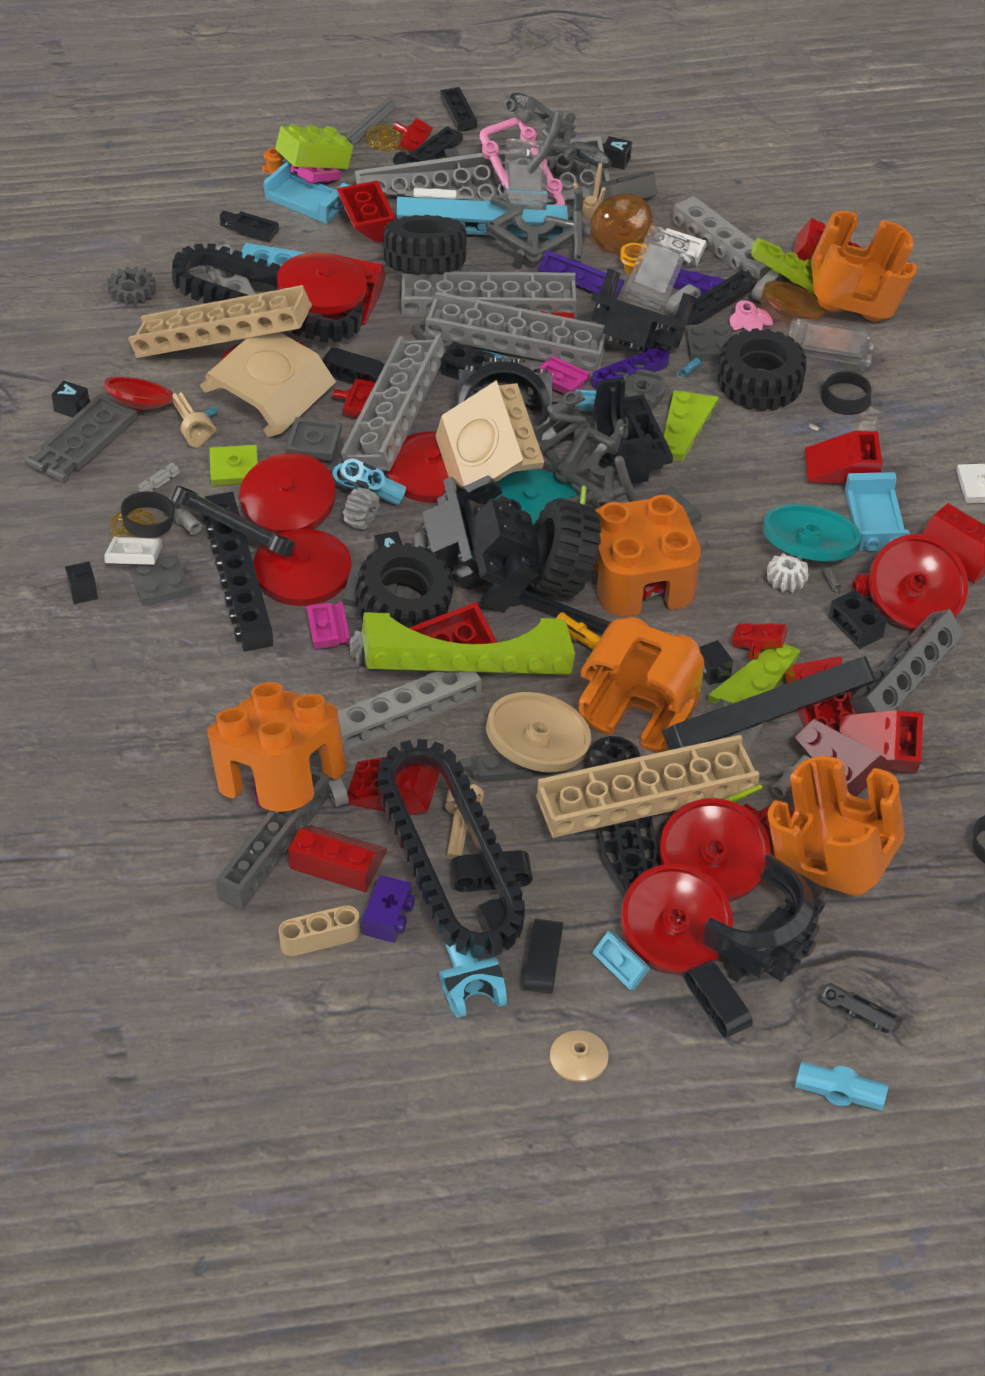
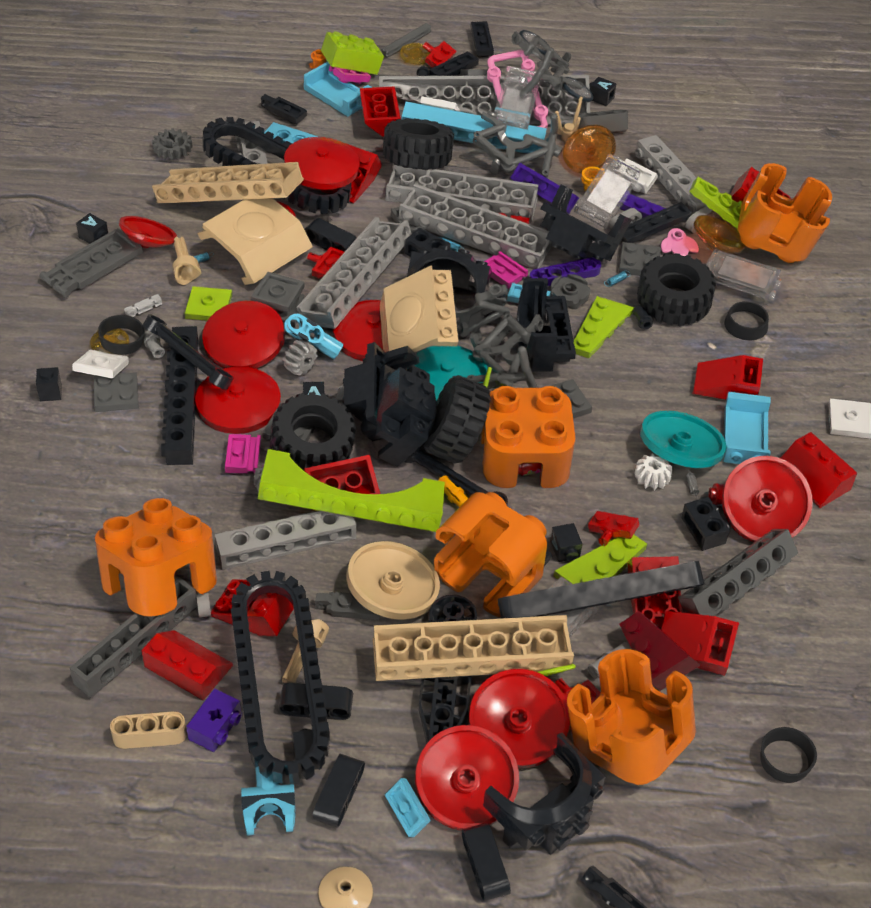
camera: 10 degrees right, 0 degrees up
none -> black pin [633,305,653,330]

